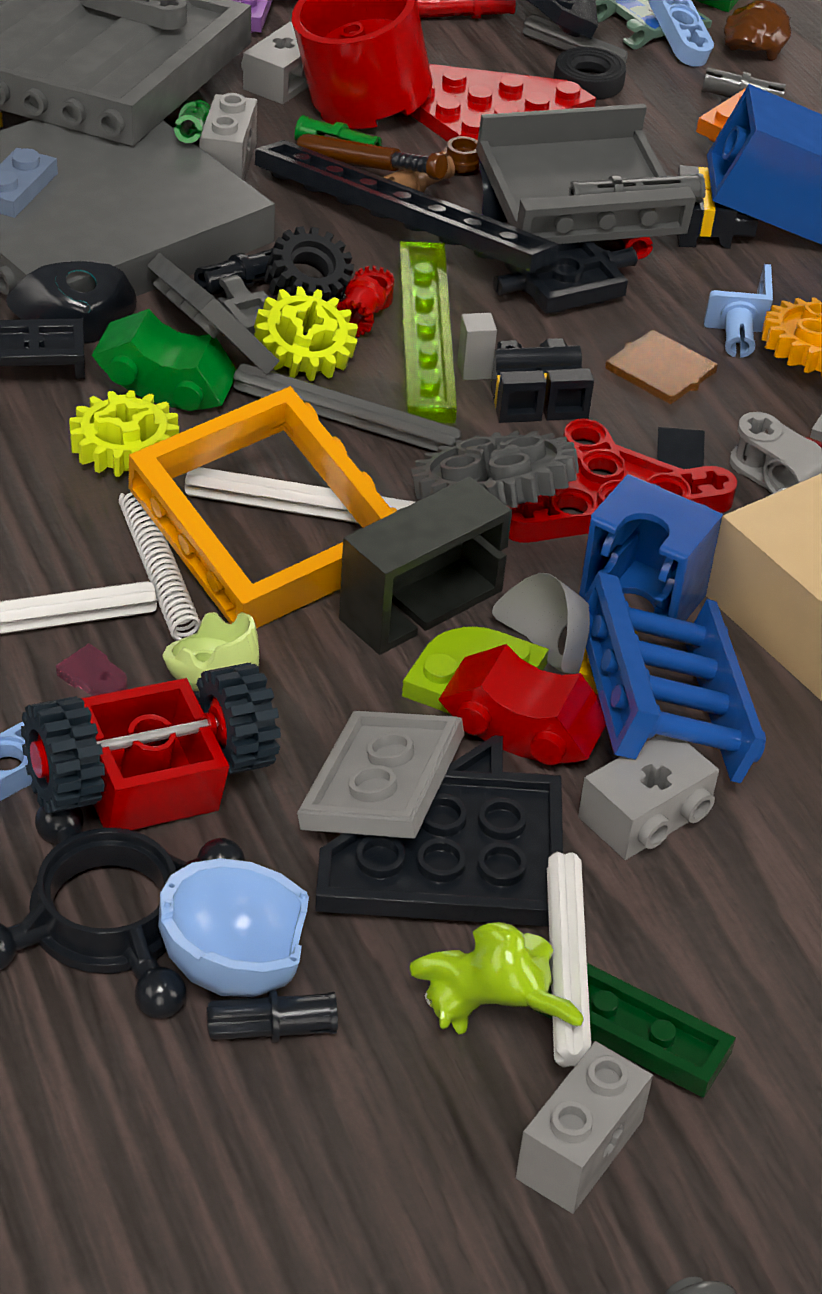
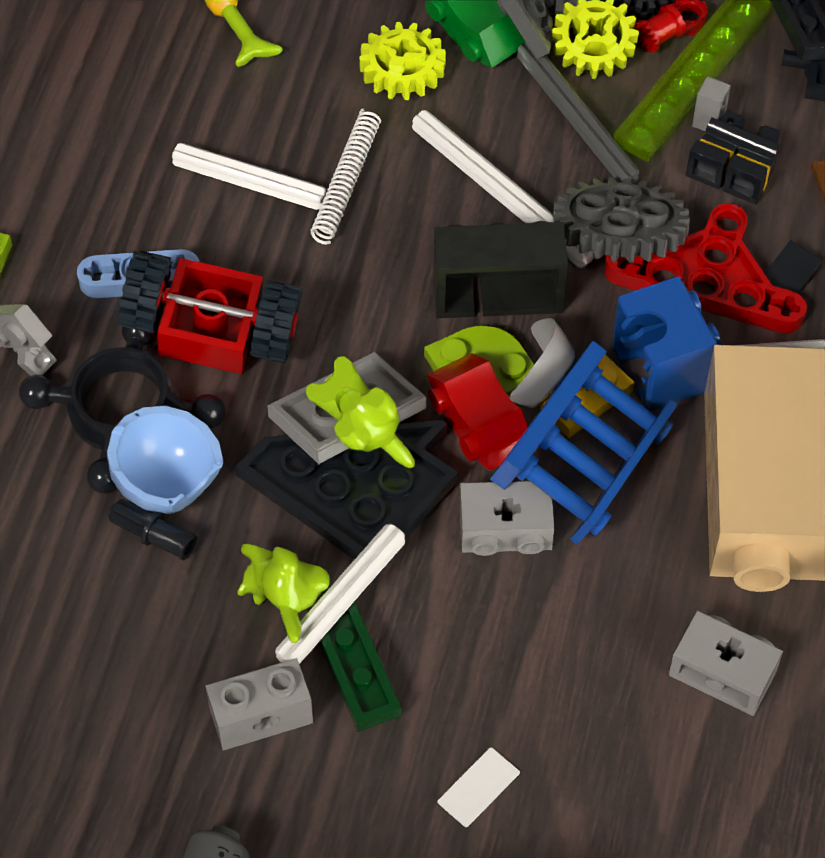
camera: 40 degrees right, 15 degrees up
clear pink piece [56,643,127,696] -> none
light orange window [128,386,397,629] -> none
yellowish green hair [163,612,259,692] -> none
none -> lime animal [306,356,415,468]

